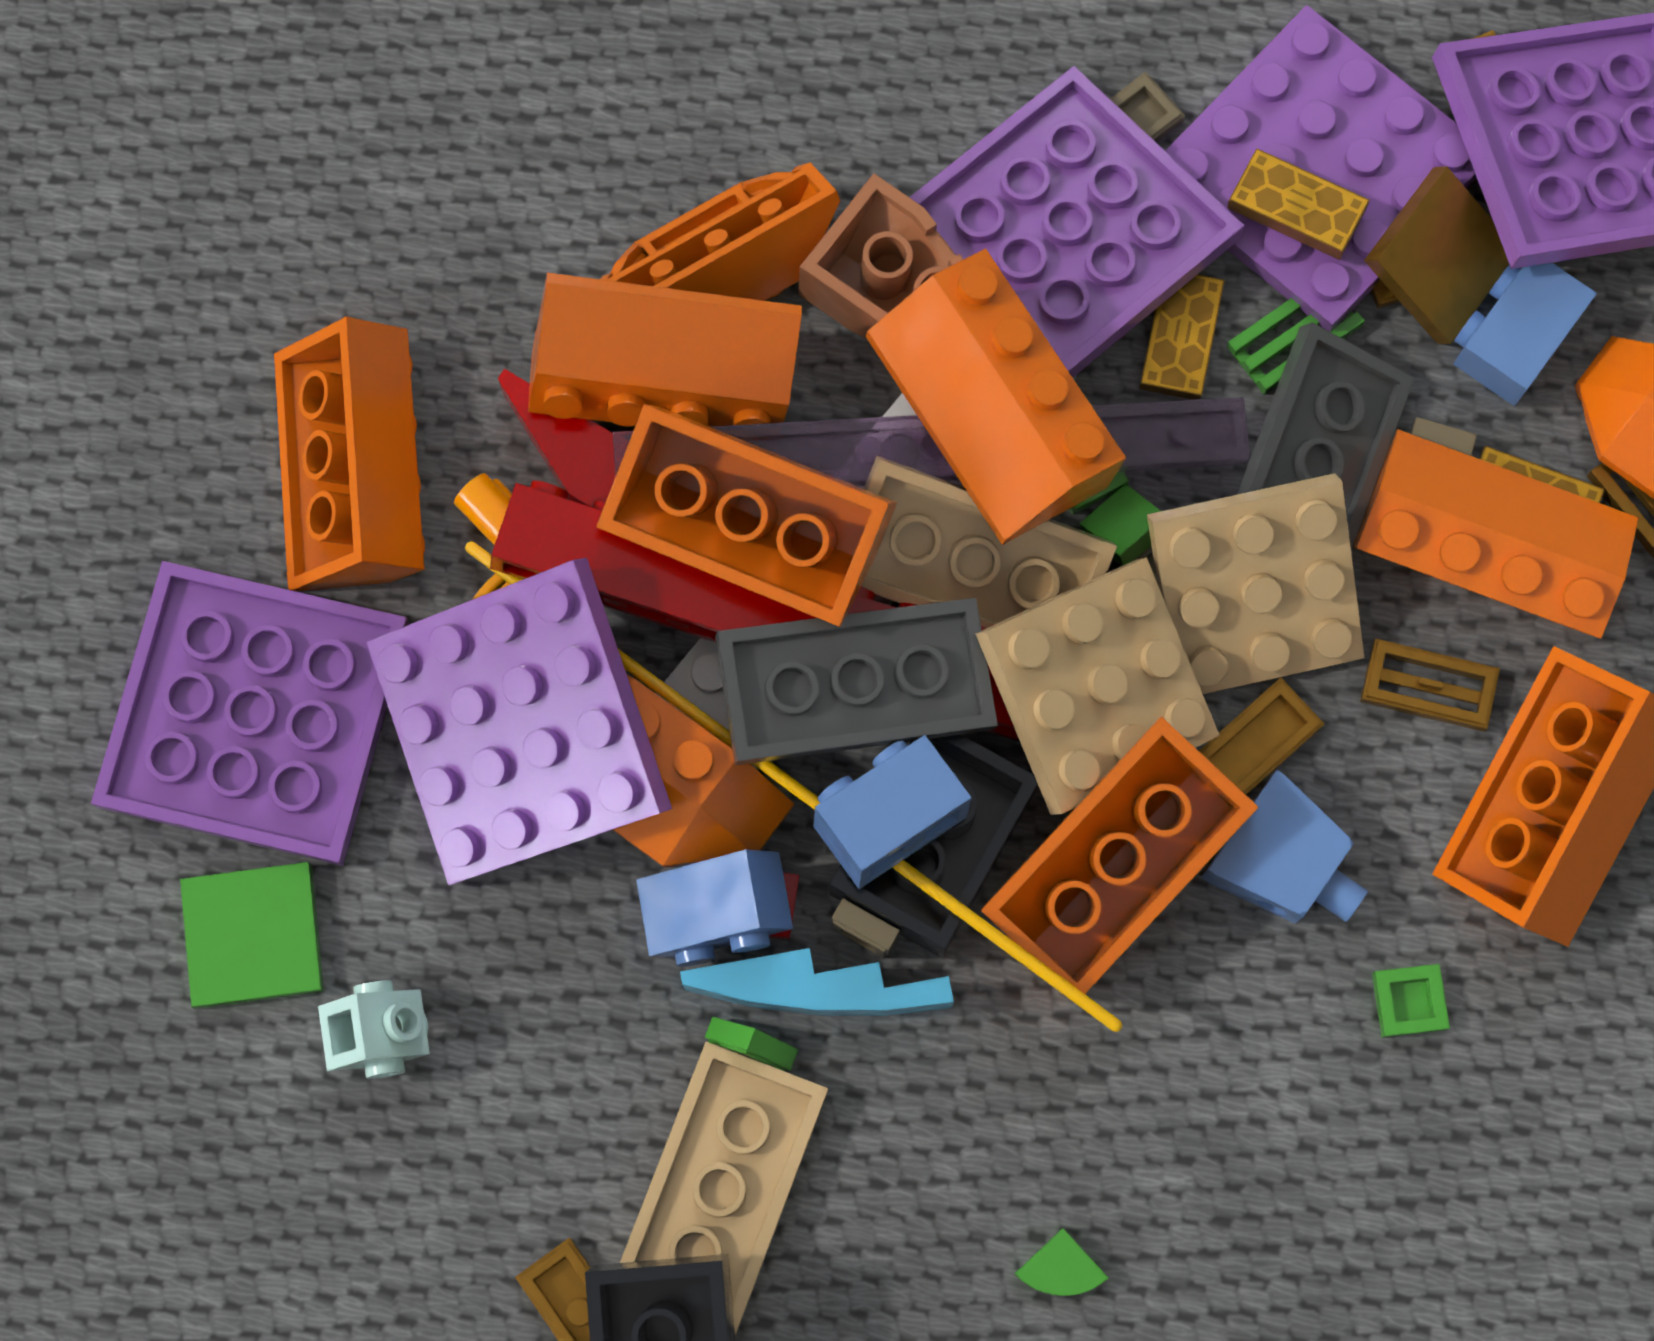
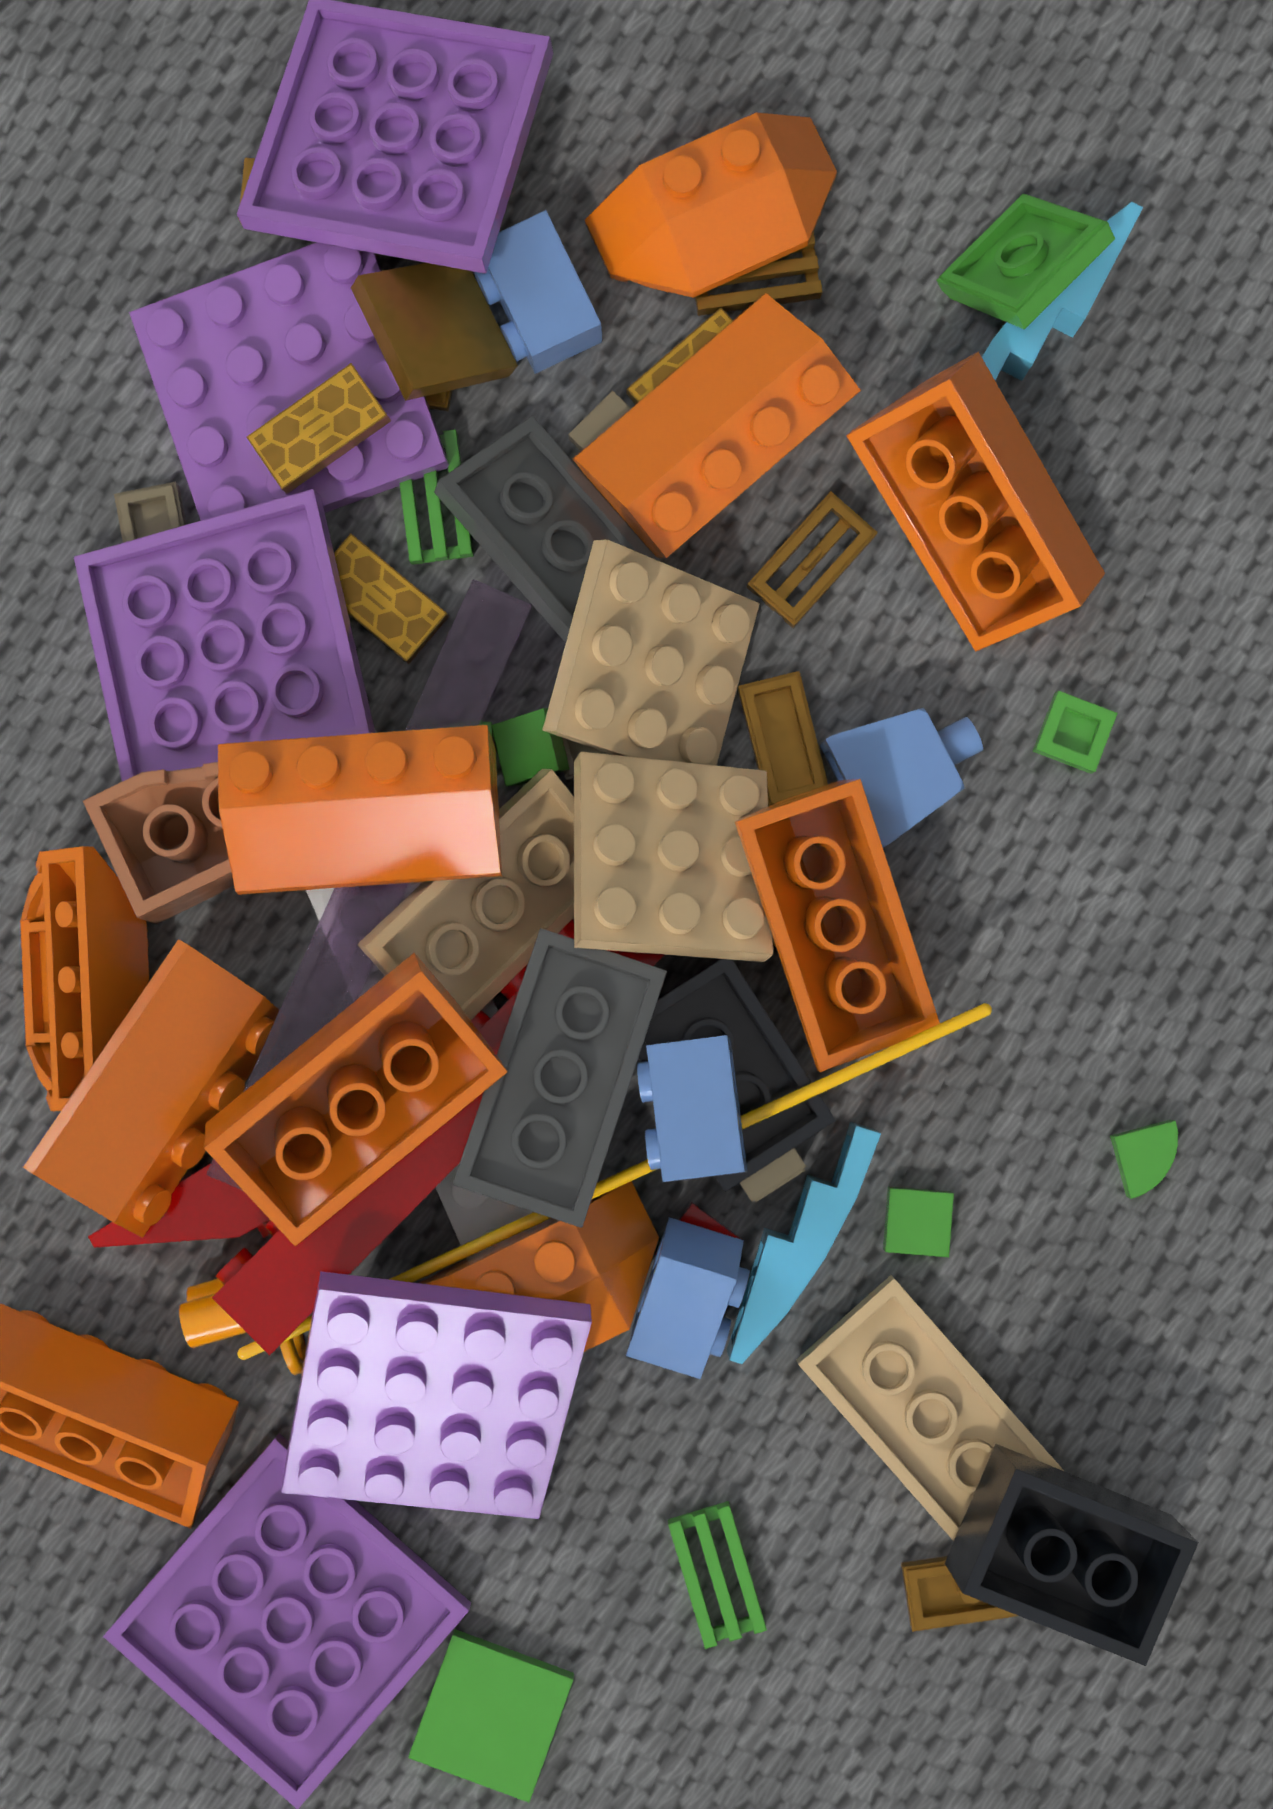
camera: 65 degrees left, 10 degrees up
light aqua brick [318,980,430,1079] -> none
bright green tile [704,1017,799,1071] -> none
none -> bright green tile [668,1501,767,1649]
none -> bright green tile [883,1186,954,1258]

